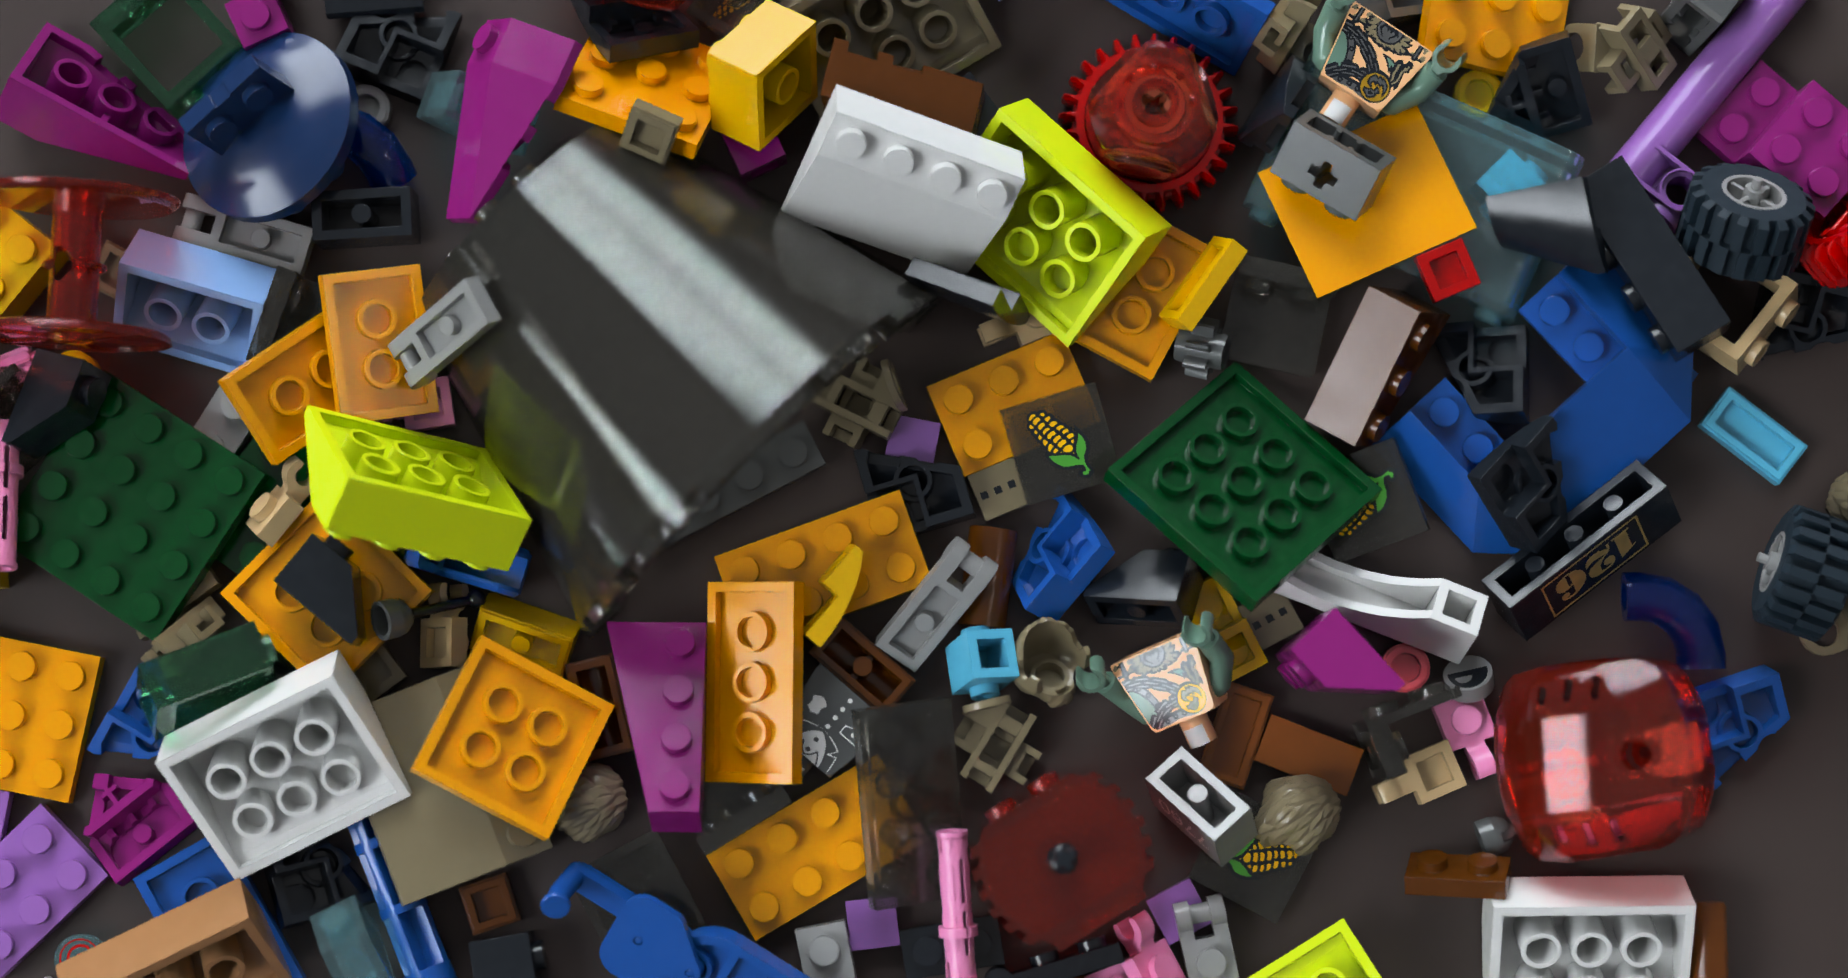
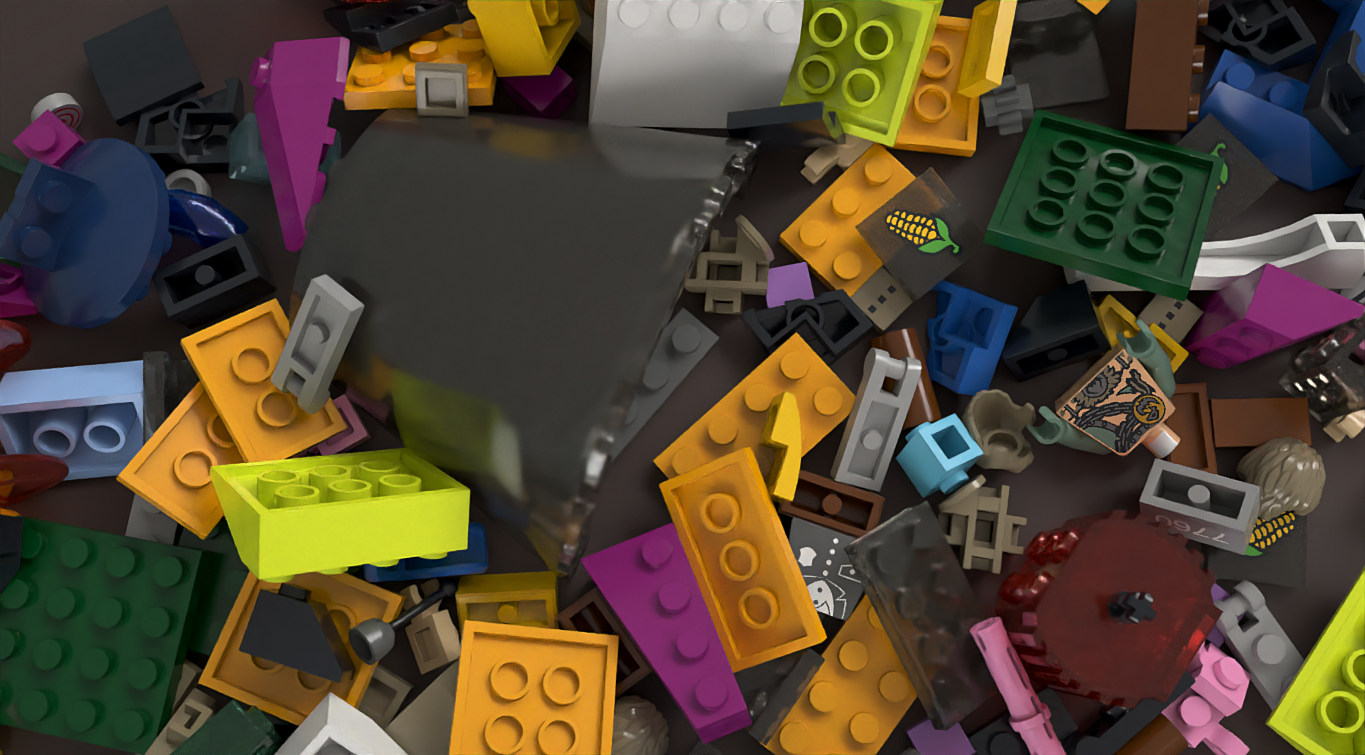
camera: 20 degrees left, 5 degrees down
light grey plate [172,193,315,278] -> none
tan plate [245,455,311,547] -> none

